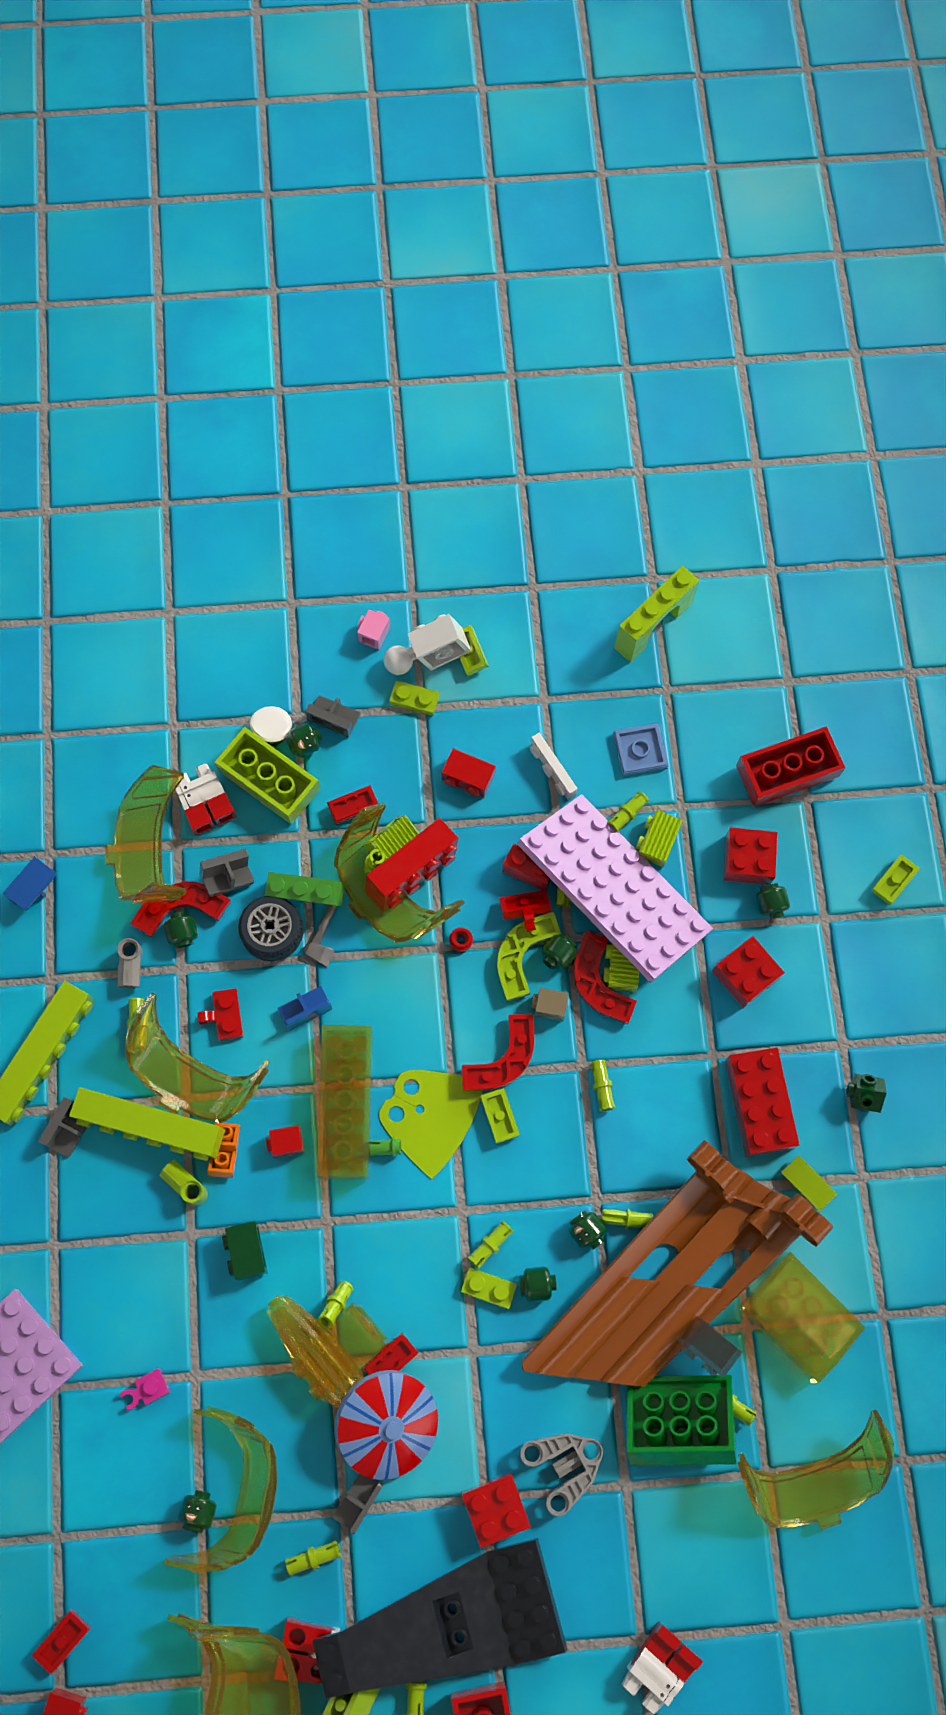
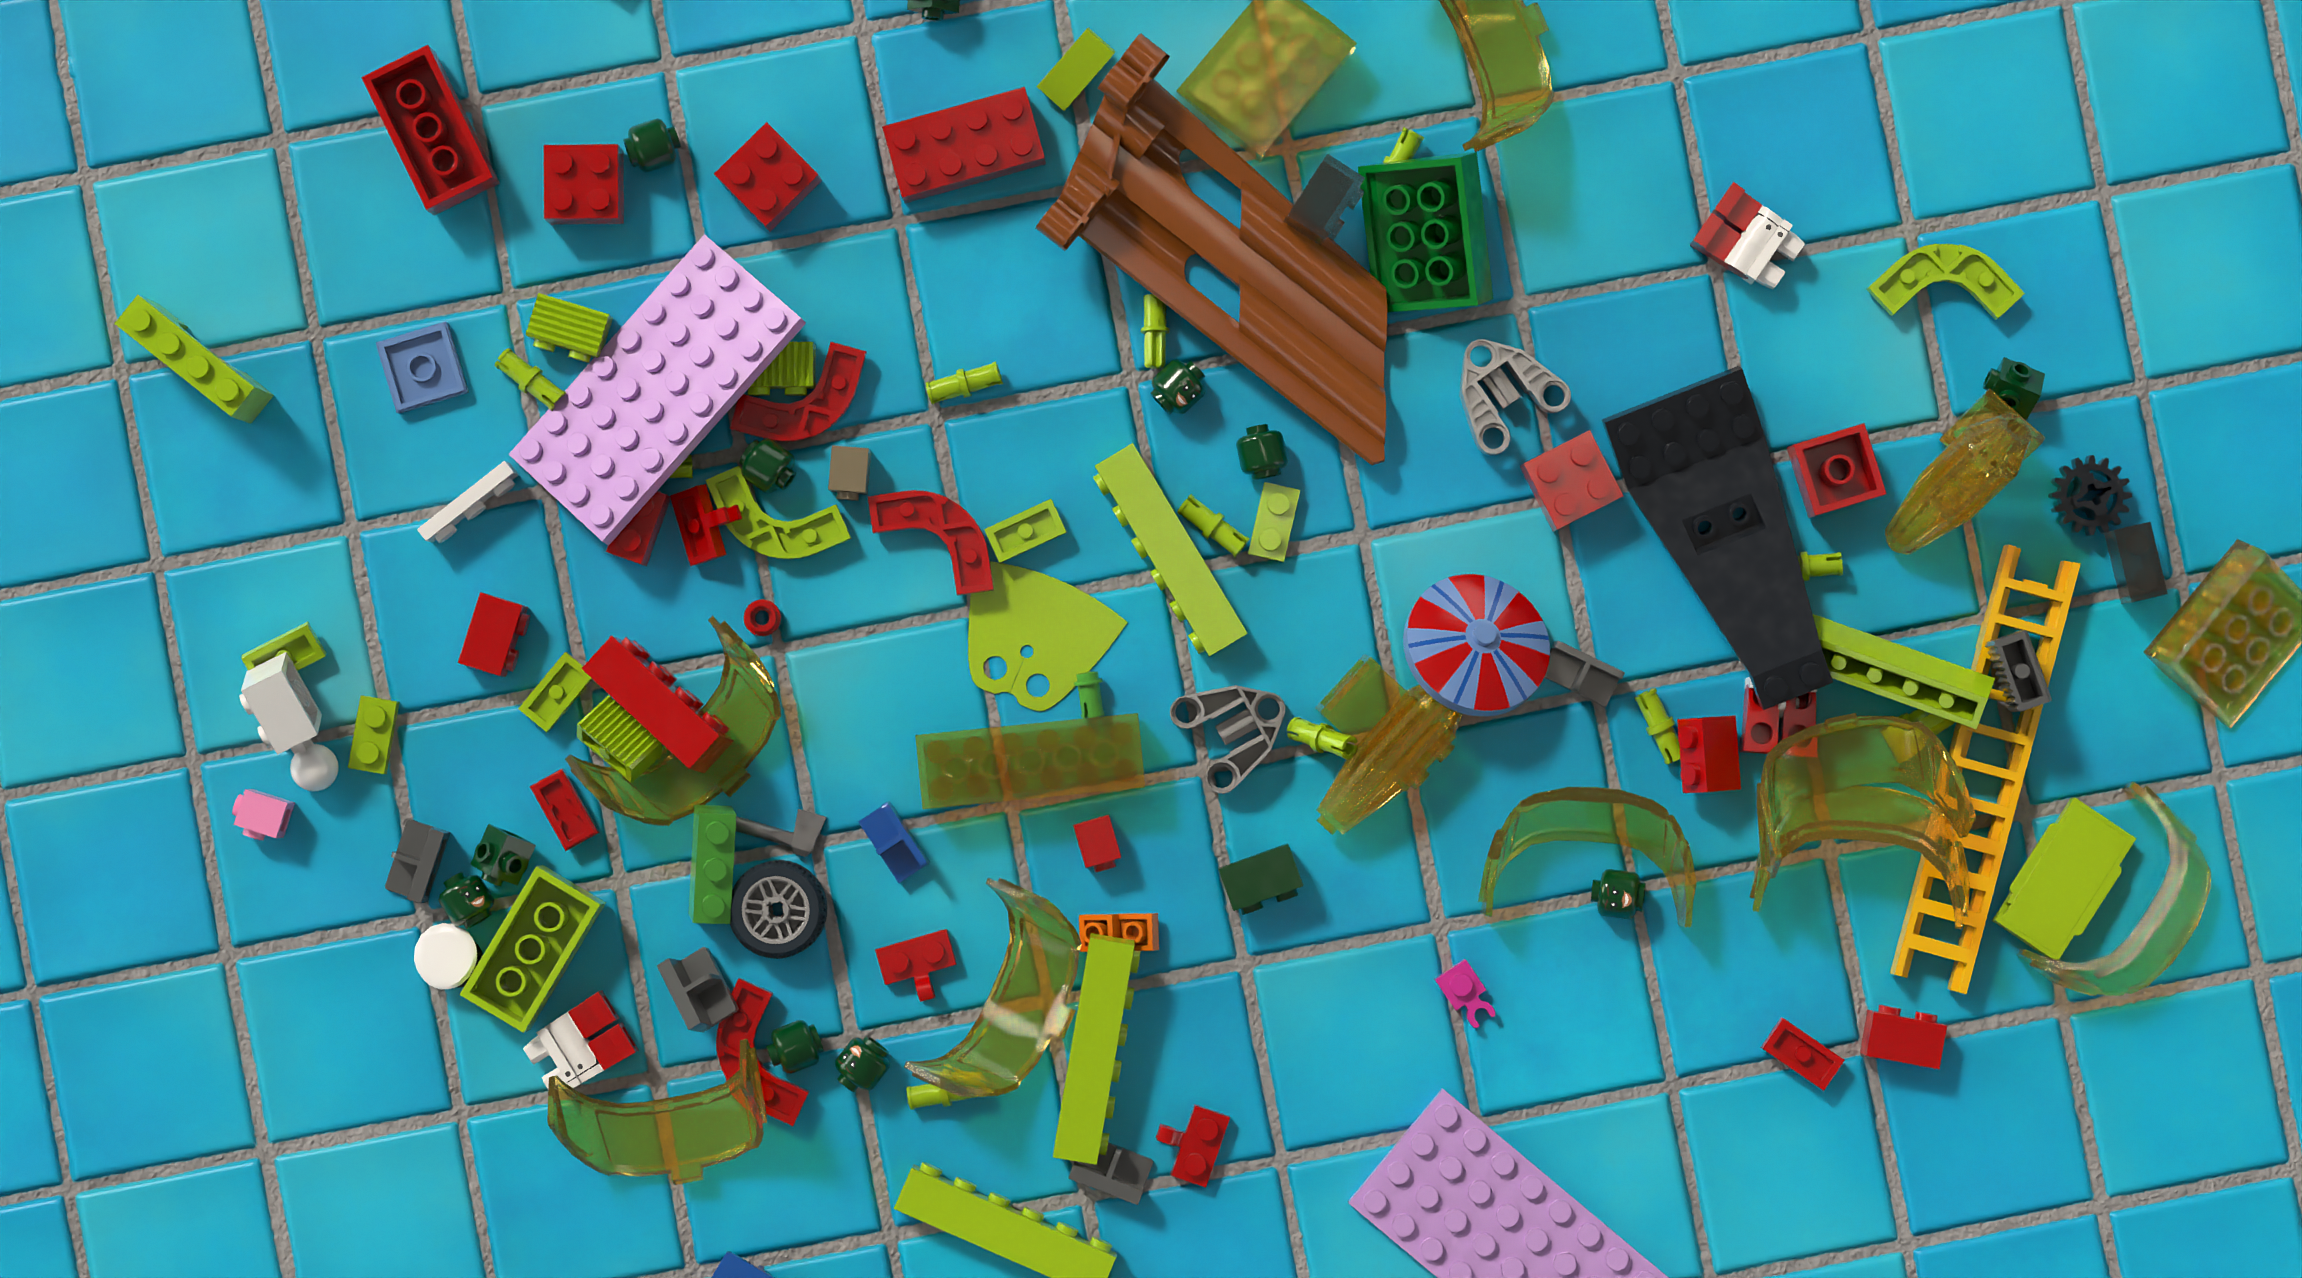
camera: 90 degrees left, 15 degrees up
light grey piece [117,938,143,988] -> none
lime piece [159,1159,208,1206] -> none
red plate [363,1333,419,1375] -> none
lime pin [364,849,385,875] -> none
none -> dark green brick [470,824,536,886]
none -> lime plate [518,652,592,732]
none -> dark green head [835,1035,890,1092]
none -> lime brick [1093,443,1248,657]
none -> red plate [1156,1104,1230,1187]
none -> light grey connector [1170,685,1285,794]
none -> red brick [1677,715,1741,793]

